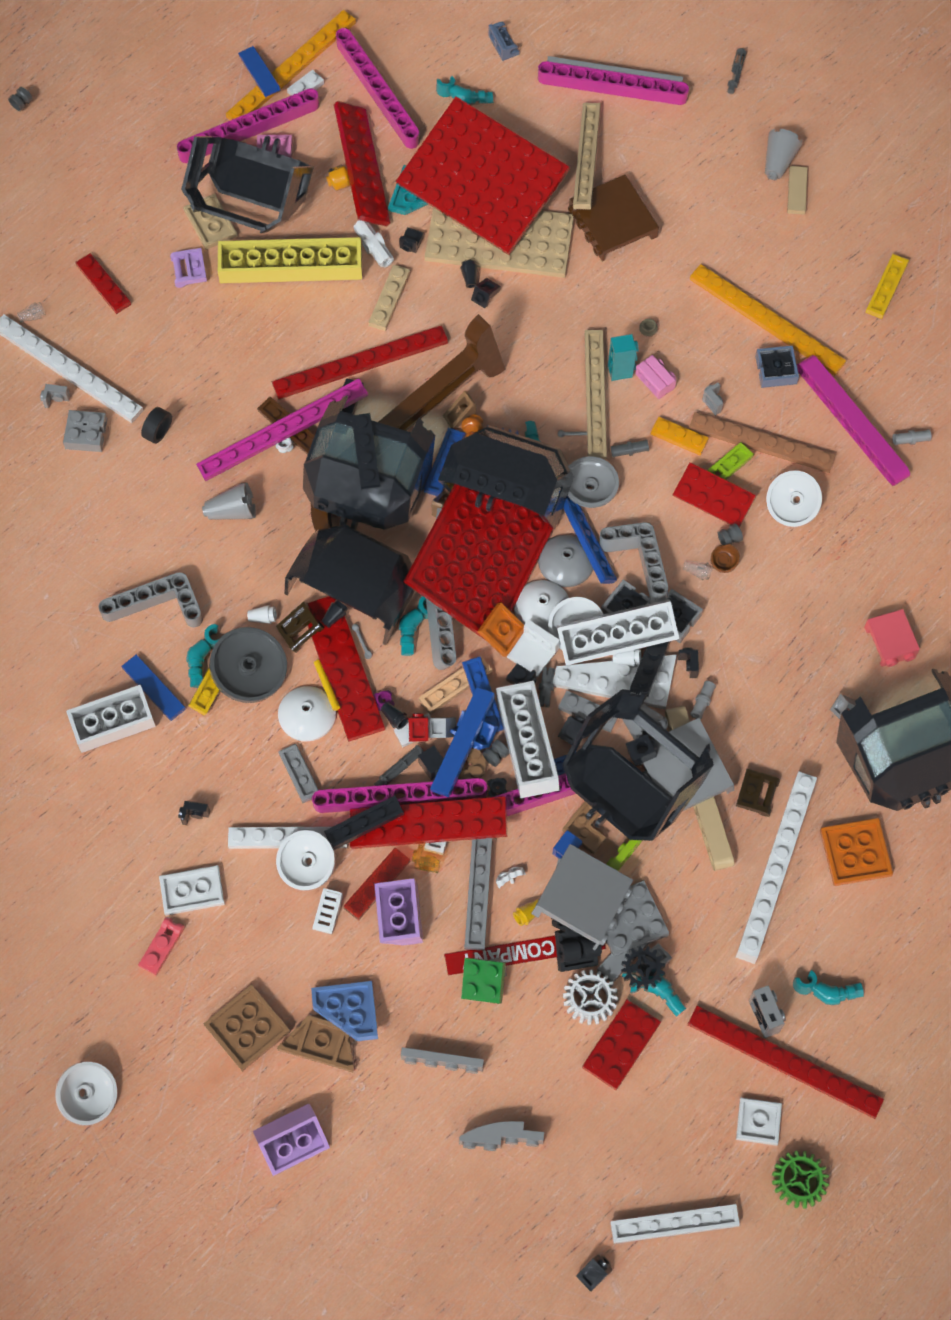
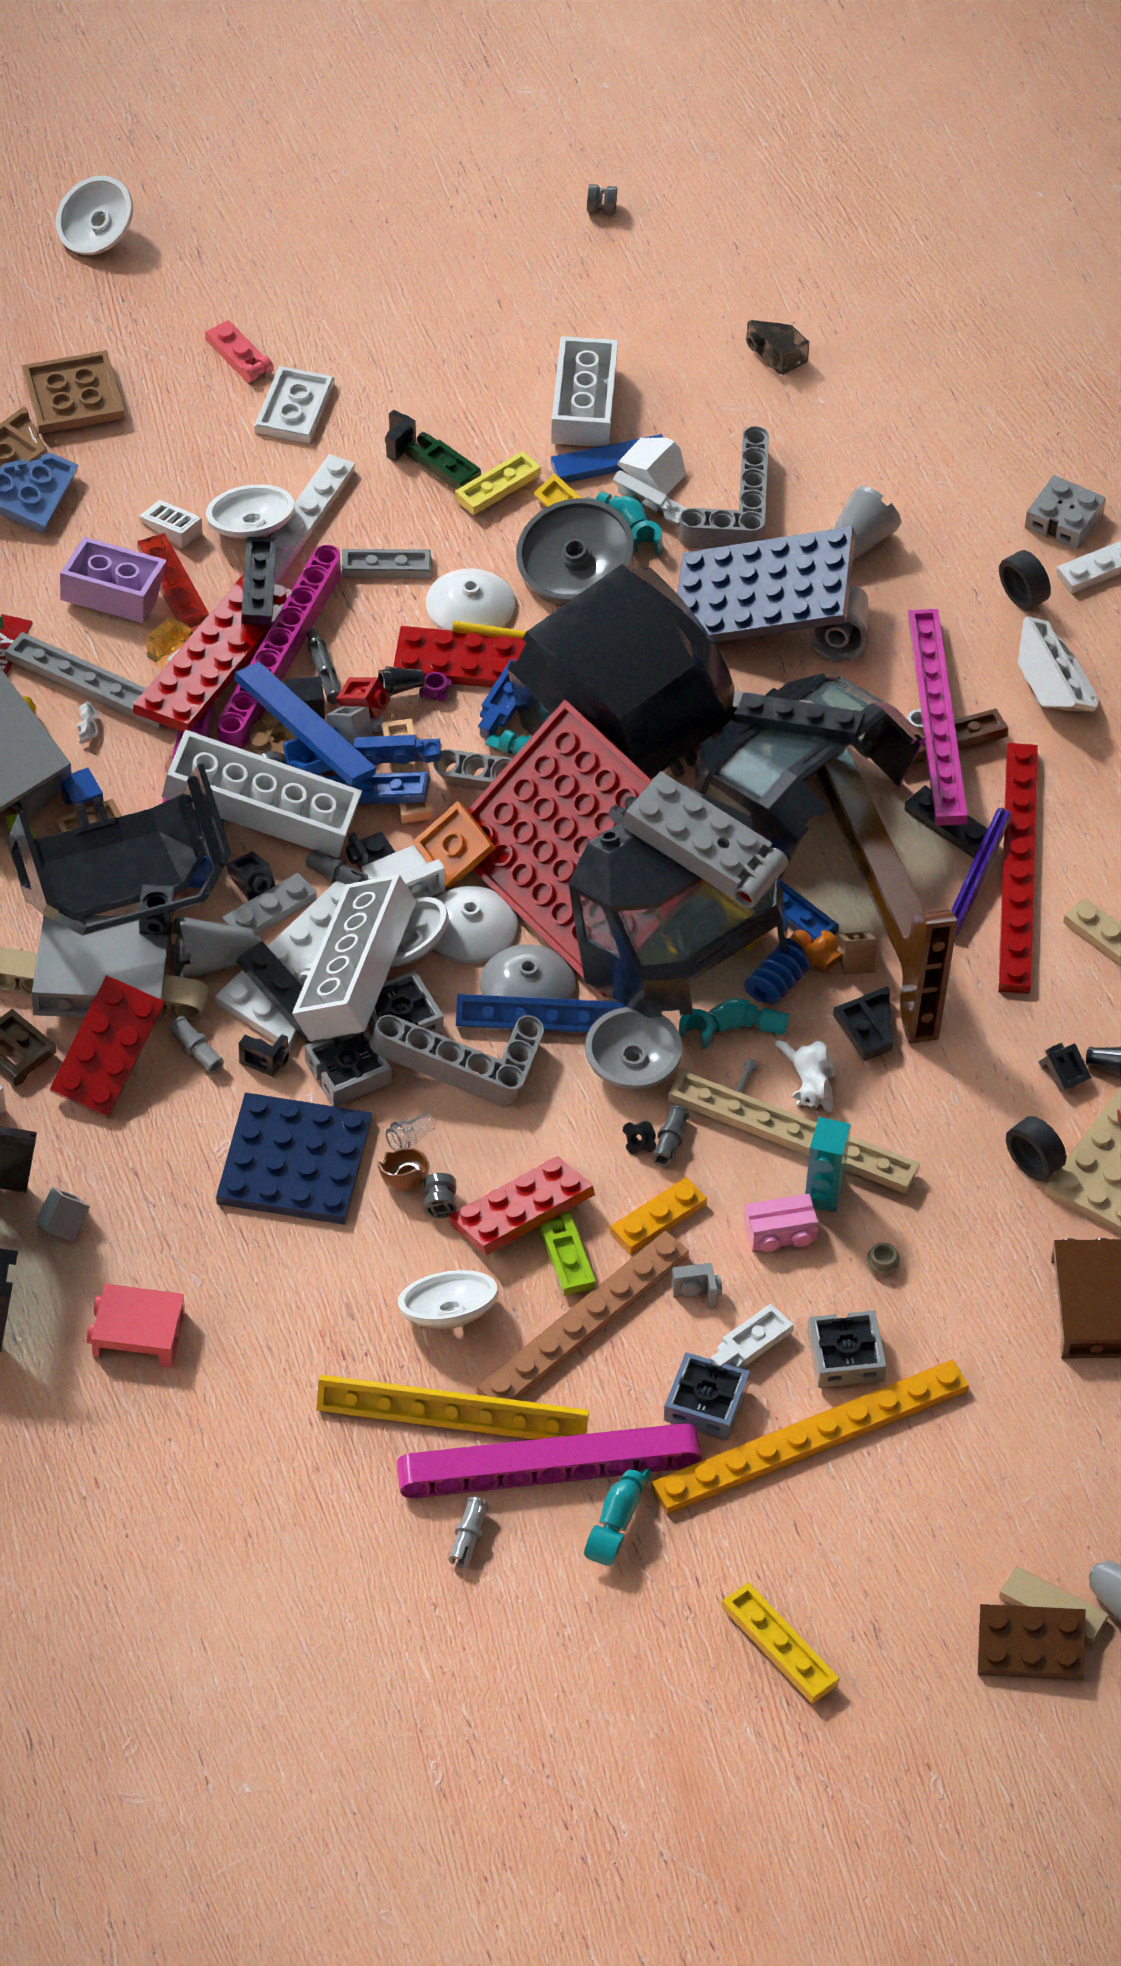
camera: 115 degrees right, 15 degrees down
none -> red plate [50,975,165,1118]
none -> dark blue plate [216,1092,372,1225]
none -> yellow plate [316,1374,590,1440]
none -> blue hinge [354,735,442,765]
none -> dark green hinge [404,432,481,489]
none -> light yellow plate [455,450,541,516]
none -> blue hinge [478,659,517,738]
none -> teal piece [584,1468,651,1566]
none -> white hinge [613,470,687,526]
none -> white slope [617,438,686,495]
none -> light grey hinge [621,771,789,909]
none -> black plate [623,1121,656,1154]
none -> plate [677,526,856,643]
none -> white hinge [710,1304,794,1368]
none -> clear smoke slope [746,320,809,376]
none -> white animal [775,1040,836,1112]
none -> piece [807,1310,887,1388]
none -> light grey cone [833,485,902,561]
none -> black wing [833,986,893,1061]
none -> dark purple axle [951,808,1012,936]
none -> reddish brown plate [978,1604,1086,1680]
none -> black tyre [1005,1116,1067,1181]
none -> white wedge [1018,616,1099,712]

